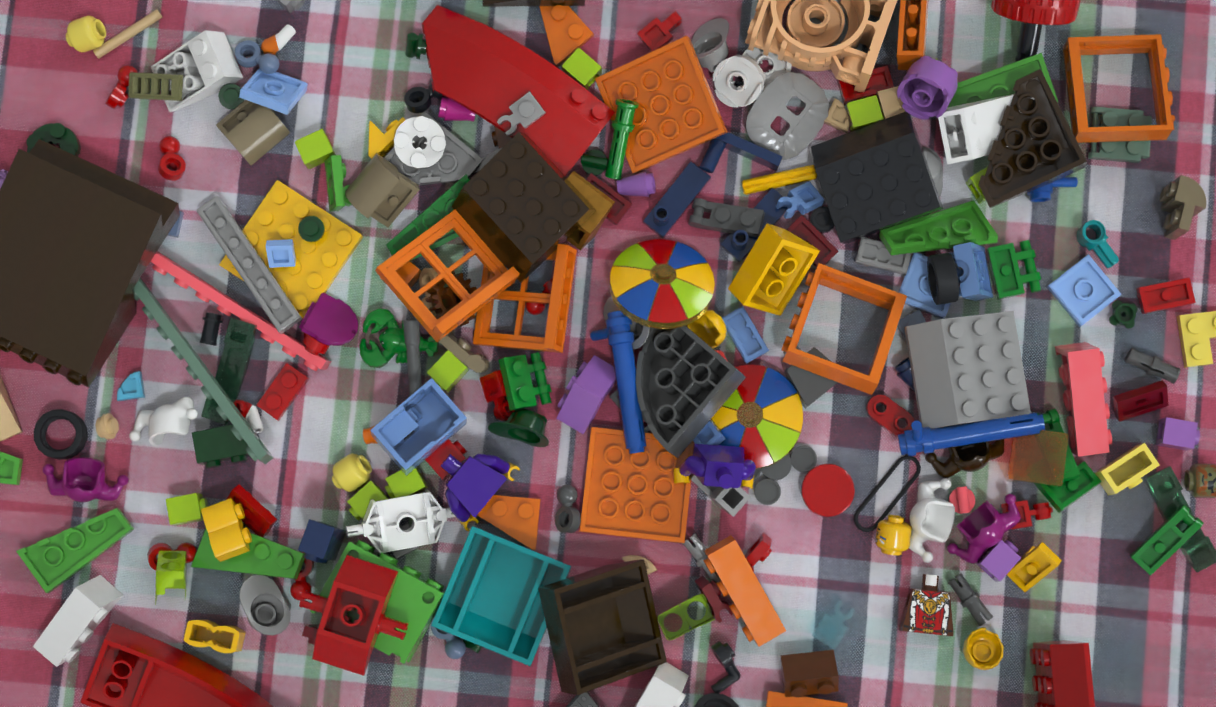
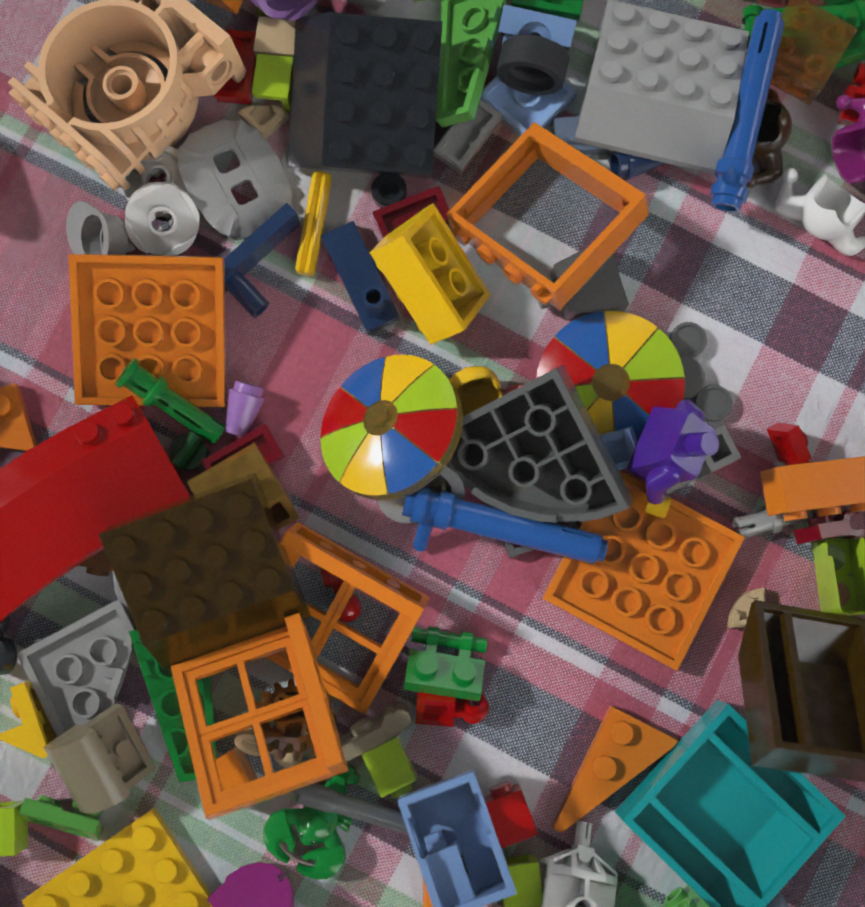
camera: 75 degrees left, 0 degrees up
dark green plate [298,216,325,242] -> none
white plate [393,116,446,169] -> none
dark pink cone [438,97,476,122] -> none
dark purple torso [440,454,520,531] -> none
dark green piece [488,409,549,447] -> none
light grey plate [497,91,546,136] -> none
dark grey plate [555,484,581,533] -> none
medium lavender brick [556,355,616,434] -> none
lime panel [561,48,602,90] -> none
red plate [637,11,682,52] -> none
dark blue piece [643,162,711,238] -> none
dark grey plate [688,198,765,237] -> none
medium blue plate [722,306,769,364] -> none
medium blue plate [776,181,825,219] -> none
red tile [801,464,855,517] -> none
black piece [854,455,921,532] -> none
red plate [866,395,914,437] -> none
yellow head [875,515,912,556] -> none
coral plate [948,486,975,514] -> none

